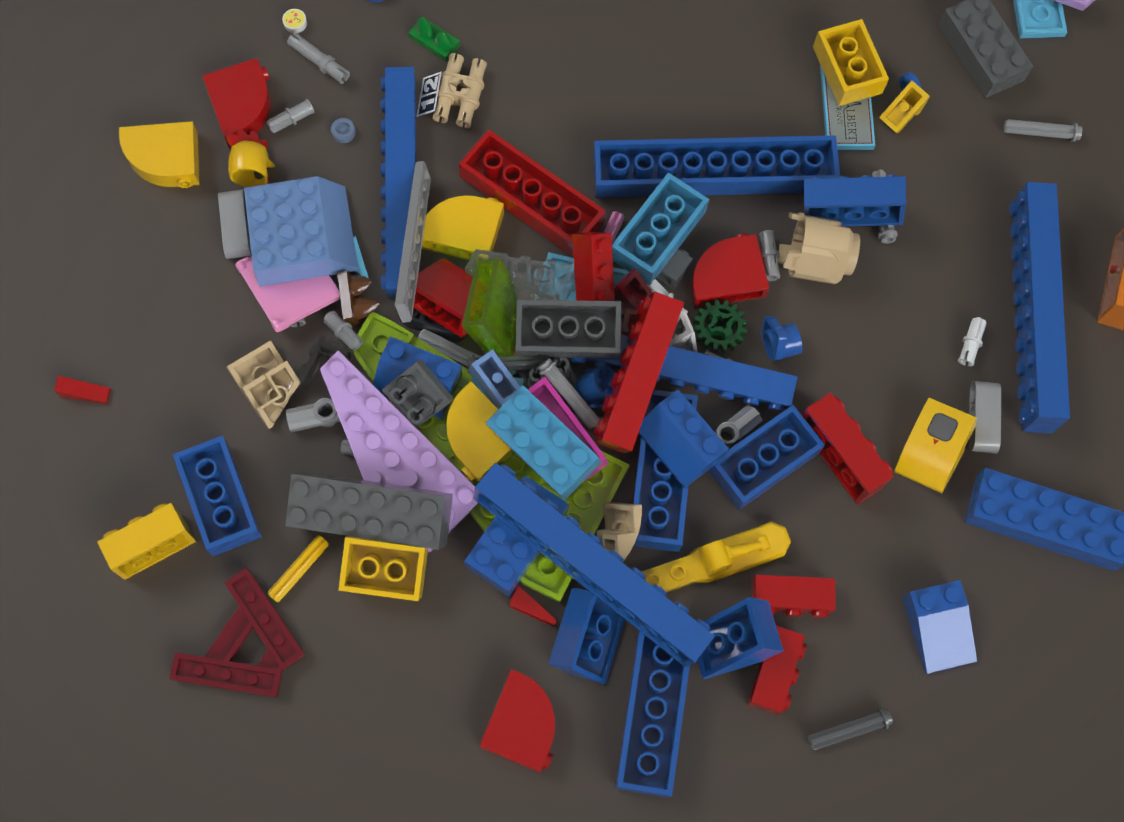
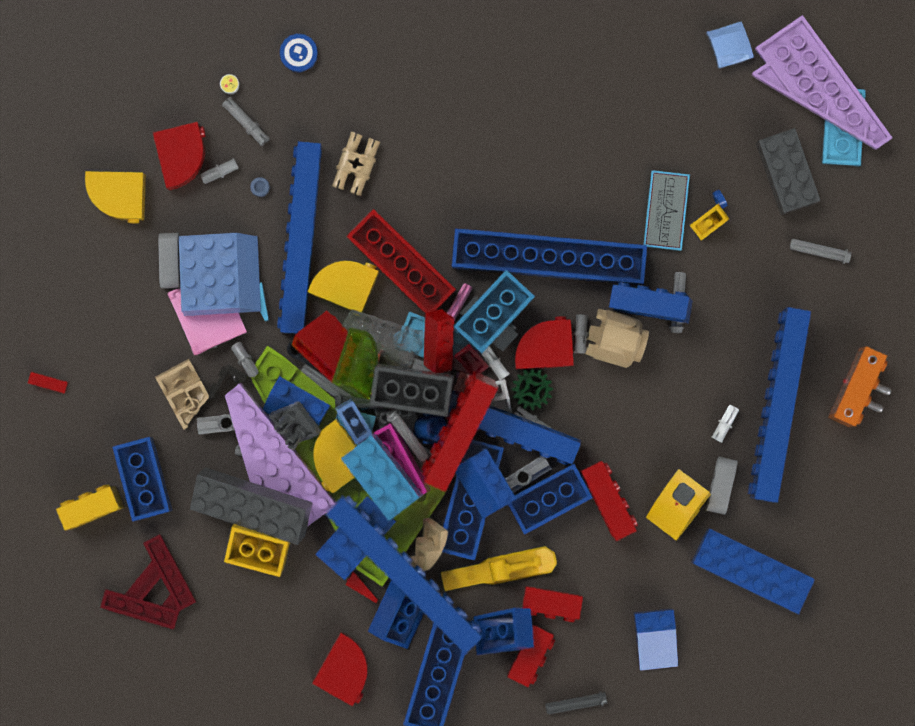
camera: 20 degrees right, 15 degrees up
yellow piece [226,129,275,187] -> none
yellow axle [268,535,329,602] -> none
reddish brown tile [337,271,379,327] -> none
light grey tile [395,161,431,323] -> none
green tile [408,16,460,62] -> none
sticker [416,71,442,117] -> none
blue piece [761,316,803,362] -> none
yellow brick [813,19,889,106] -> none

